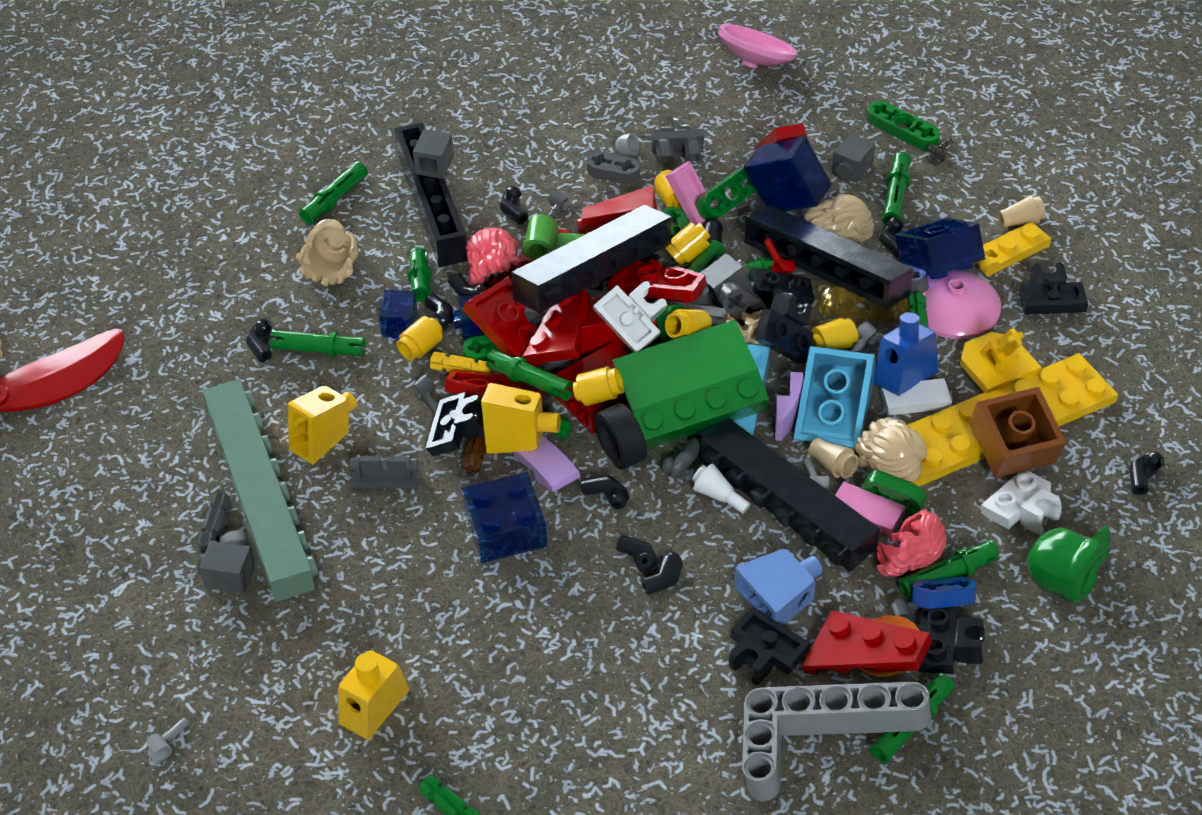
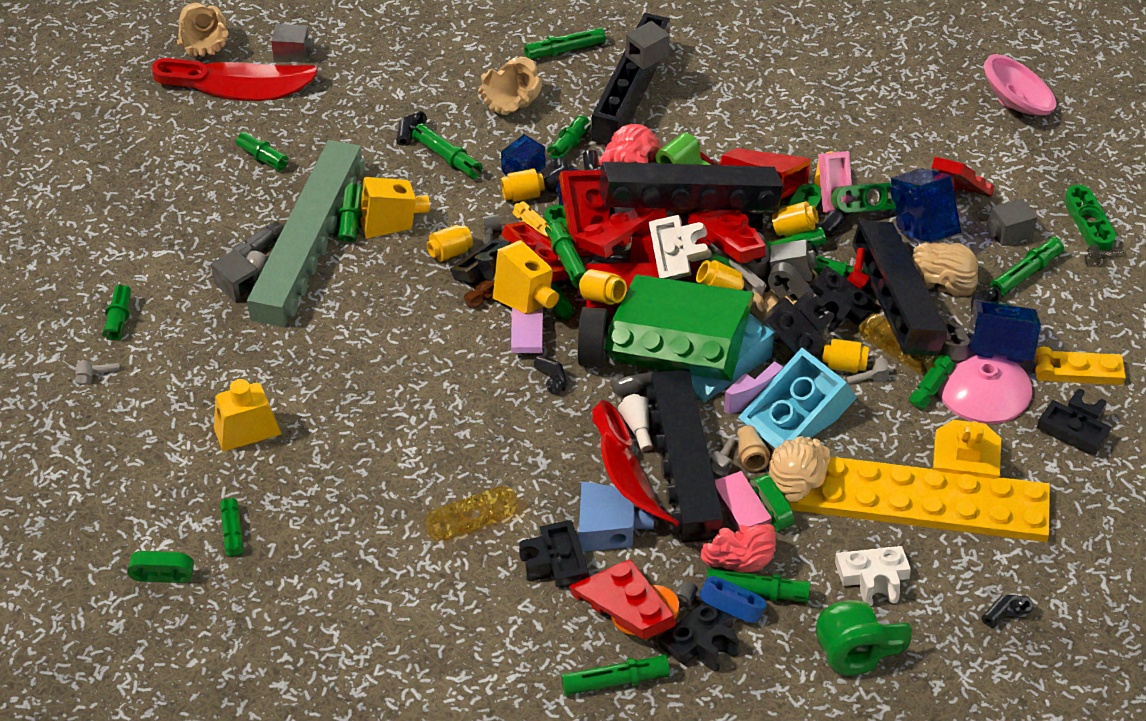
camera: 35 degrees right, 0 degrees up
dark grey hinge [350,455,420,489] -> none
clear blue brick [462,472,547,563] -> none
black arm [500,186,528,225] -> none
dark grey hand [548,190,570,219] -> none
dark grey beam [587,151,640,184] -> none
light grey hinge [615,133,639,157] -> none
black arm [616,535,658,573] -> none
black arm [641,552,683,595] -> none
dark grey hips [651,118,705,164] -> none
light grey beam [742,682,932,801] -> none
blue torso [874,313,938,396] -> none
white tile [880,378,952,415] -> none
dark orange brick [969,387,1067,478] -> none
tan cone [999,195,1046,228] -> none
none -> green axle [102,284,131,341]
none -> green axle [236,132,289,172]
none -> flat silver brick [271,24,314,63]
none -> green axle [338,183,363,242]
none -> clear yellow beam [425,486,517,541]
none -> yellow brick [427,225,473,262]
none -> red plant [592,400,680,527]

